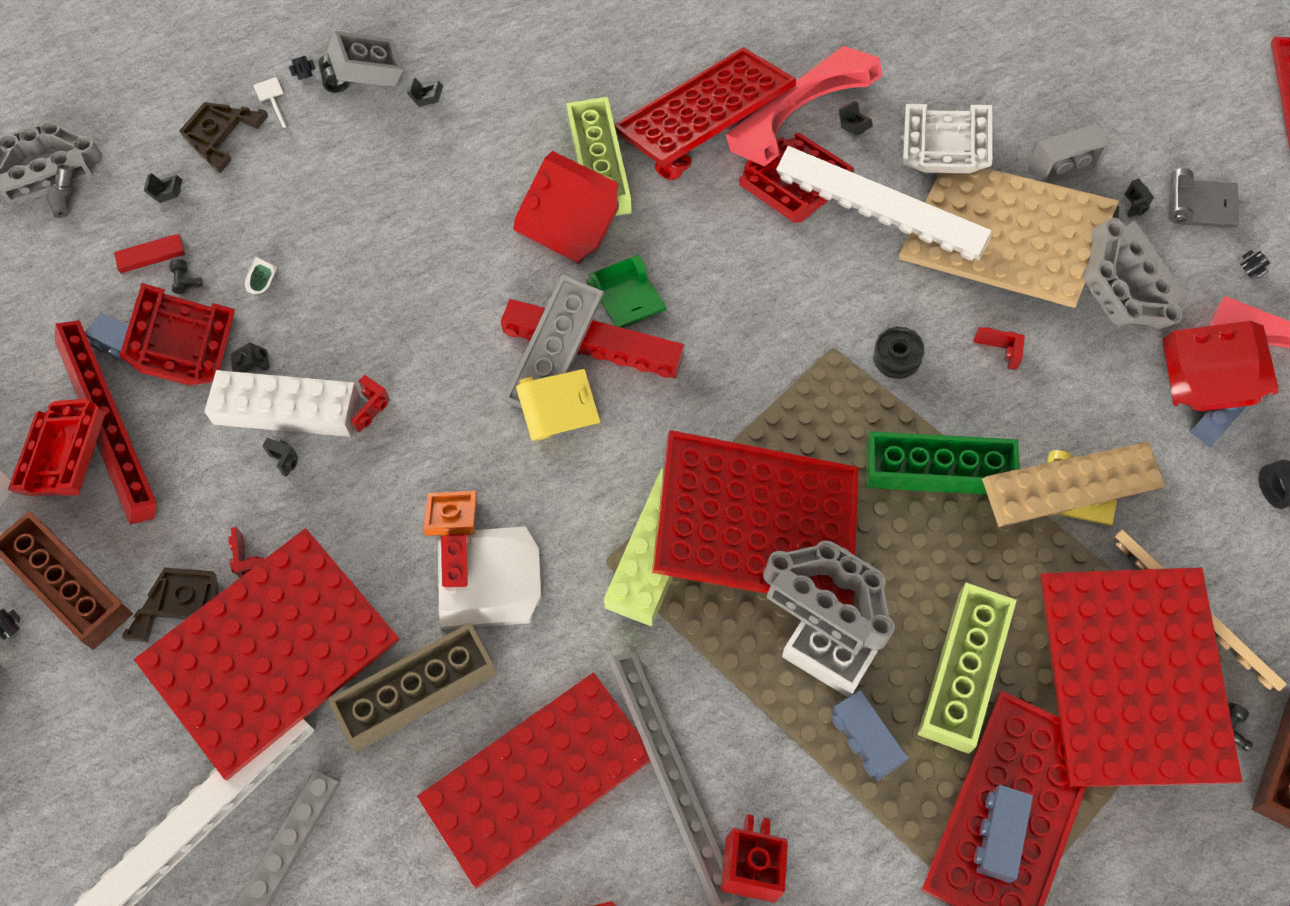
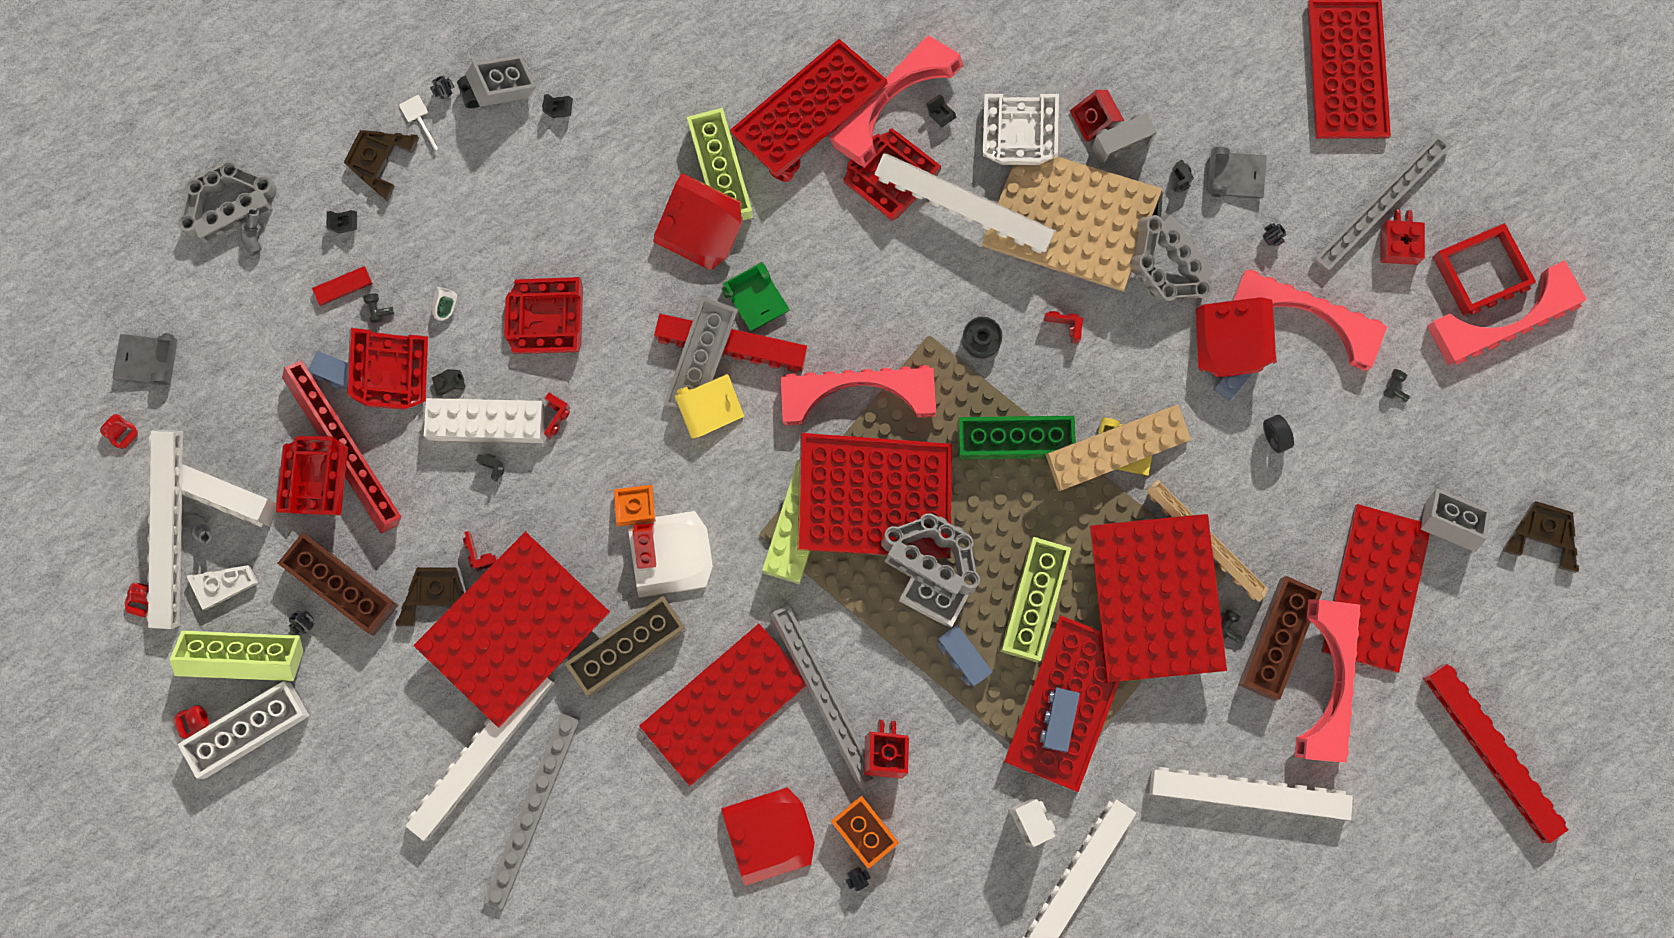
camera: 10 degrees left, 15 degrees up
none -> red wedge [504,277,583,354]
none -> coral arch [781,365,936,426]
none -> red slope [1069,90,1124,142]

